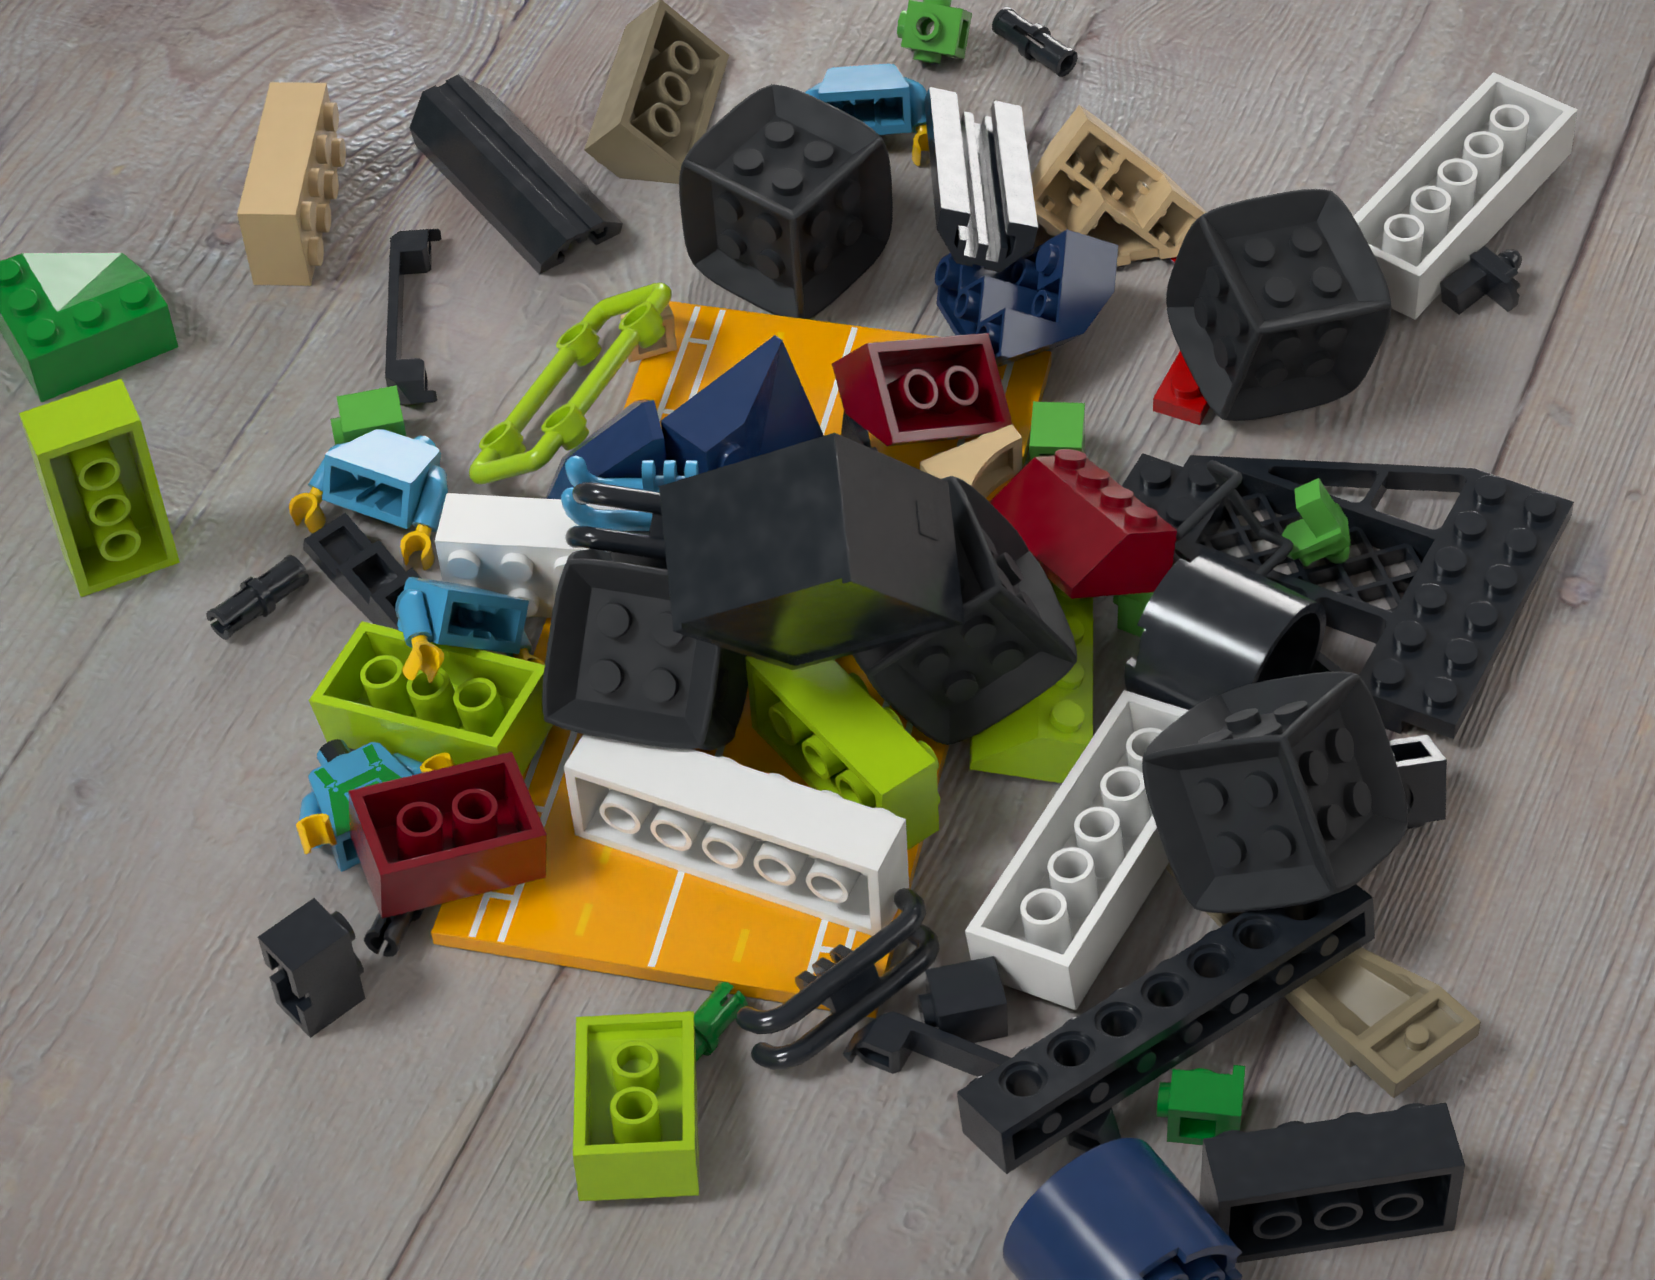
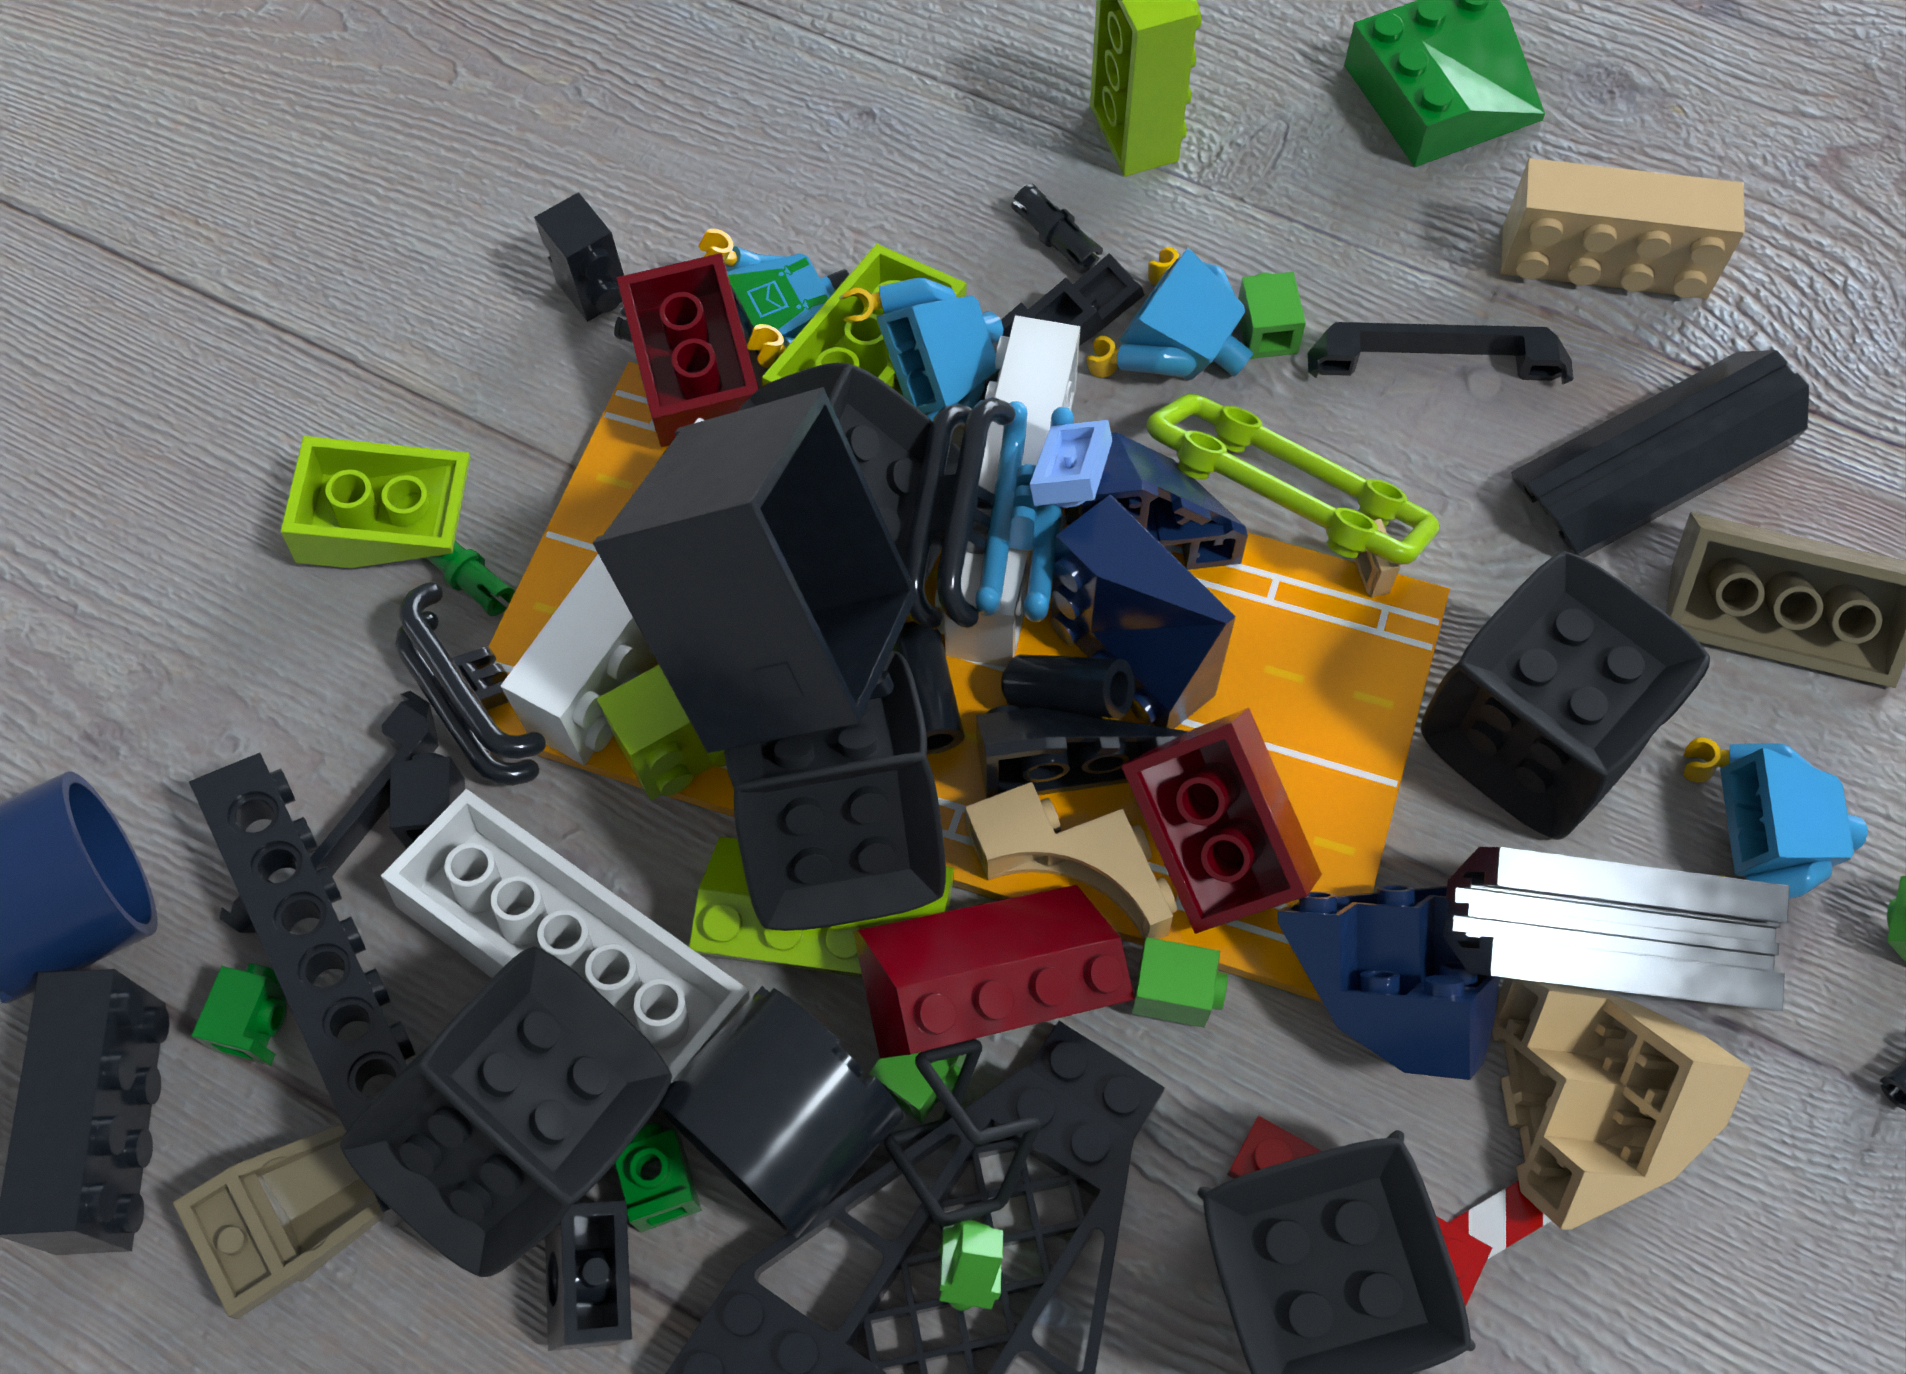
camera: 95 degrees right, 15 degrees up
none -> light blue plate [1030,420,1112,508]

